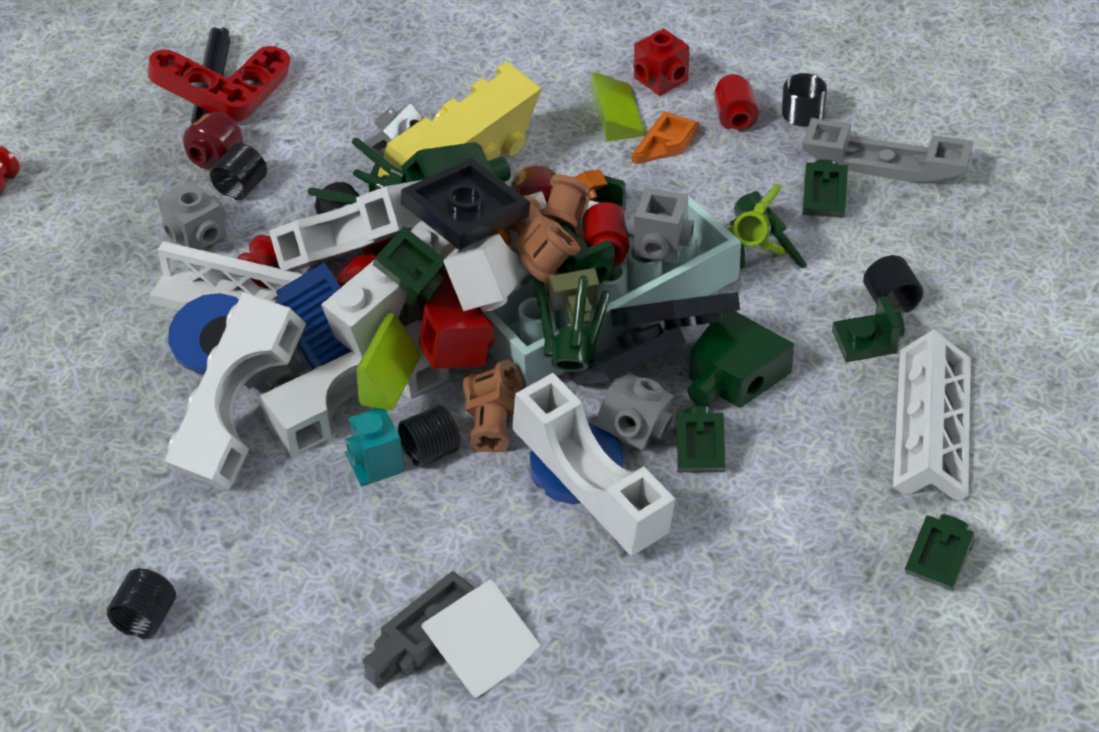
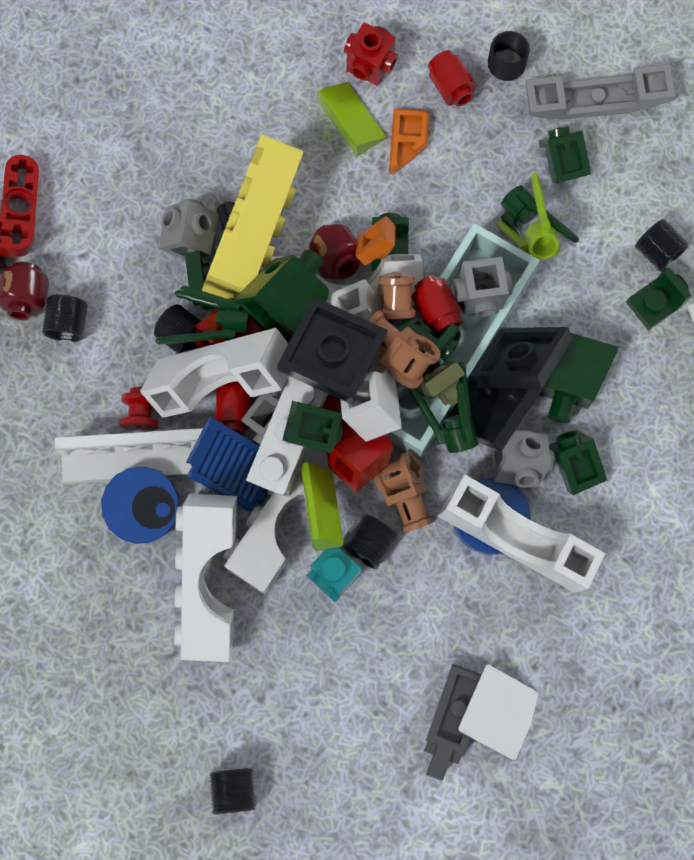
camera: 25 degrees left, 30 degrees up
light grey brick [157,180,226,250] -> none

